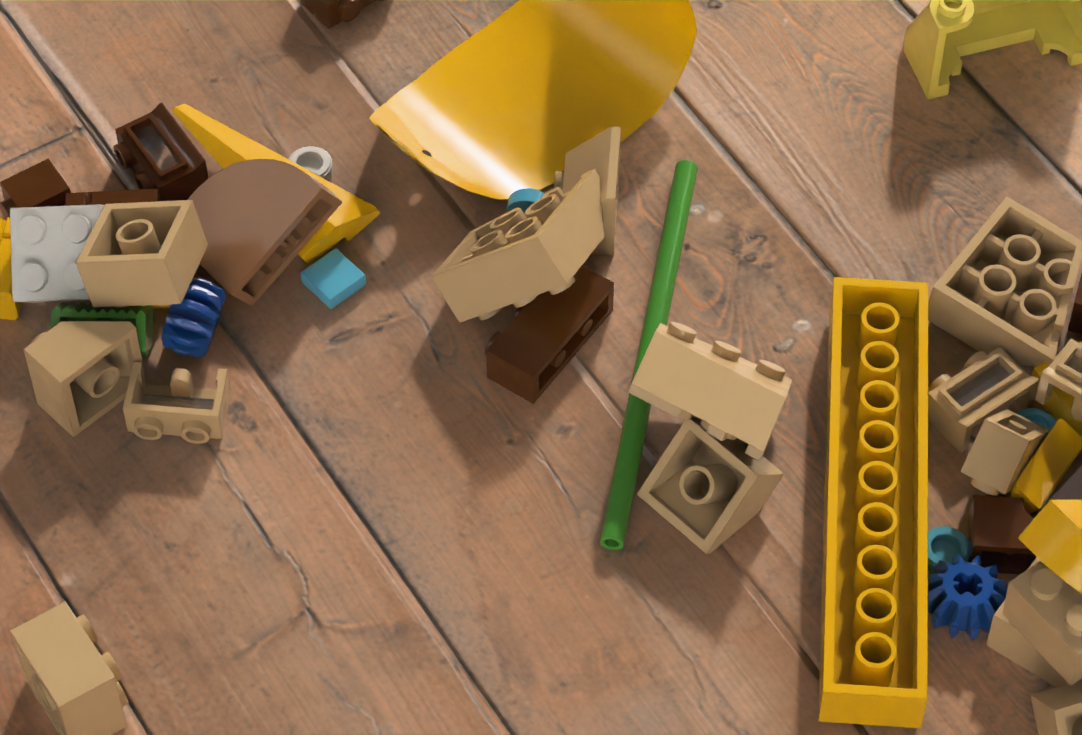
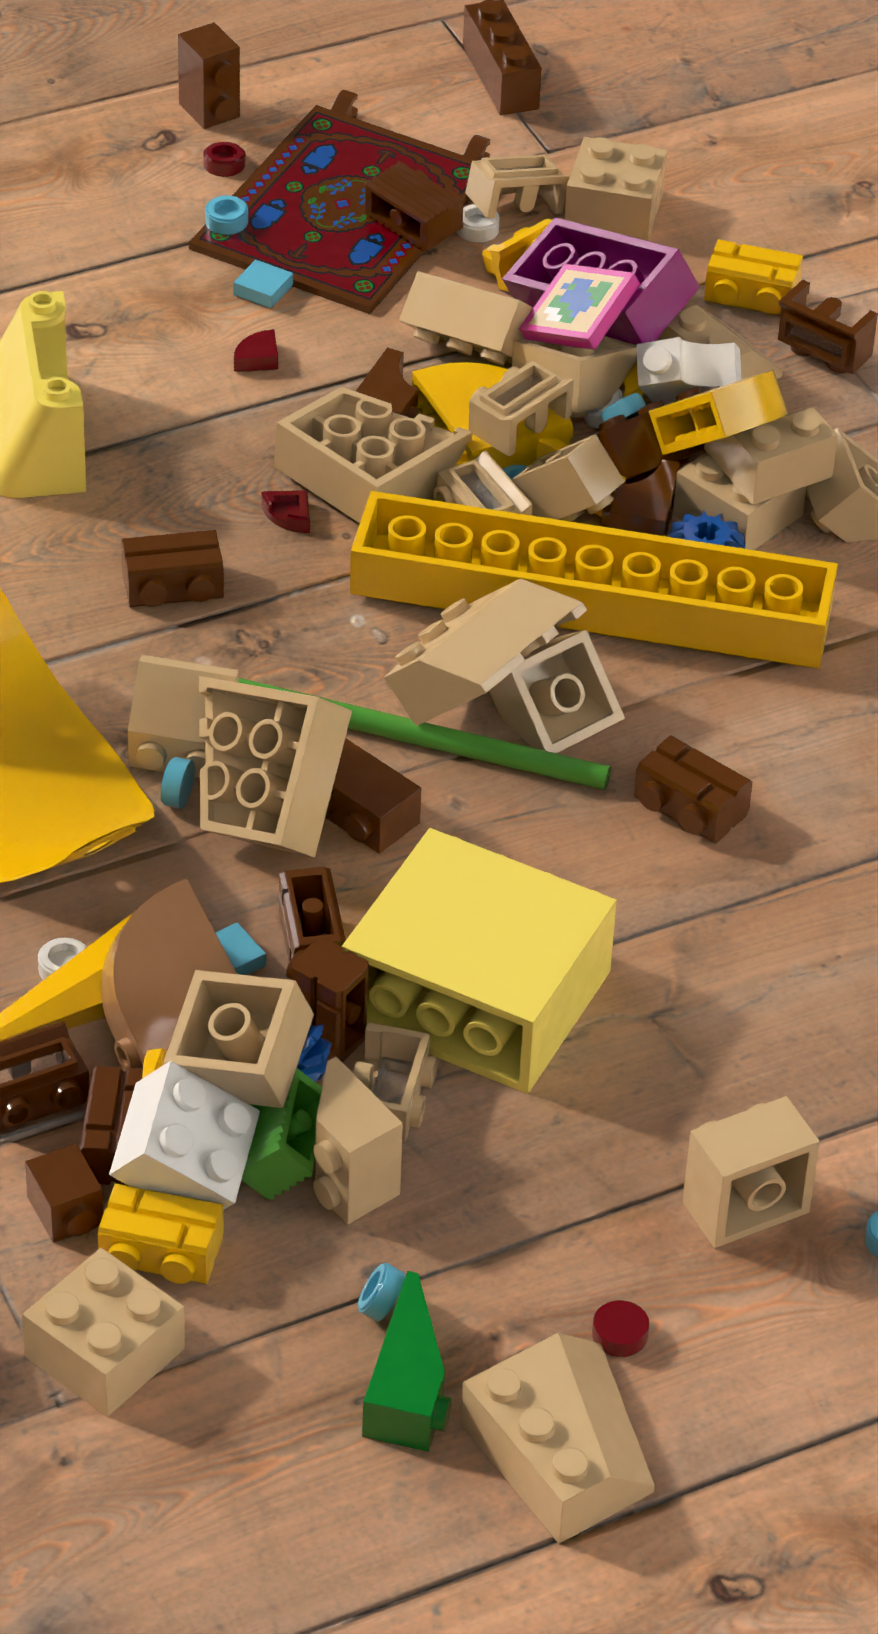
camera: 85 degrees left, 10 degrees down
none -> reddish brown brick [121,530,224,607]
none -> dark red tile [261,490,310,533]
none -> reddish brown brick [279,866,346,962]
none -> reddish brown brick [286,937,369,1062]
none -> light yellow brick [342,828,617,1094]
none -> reddish brown brick [634,735,753,844]

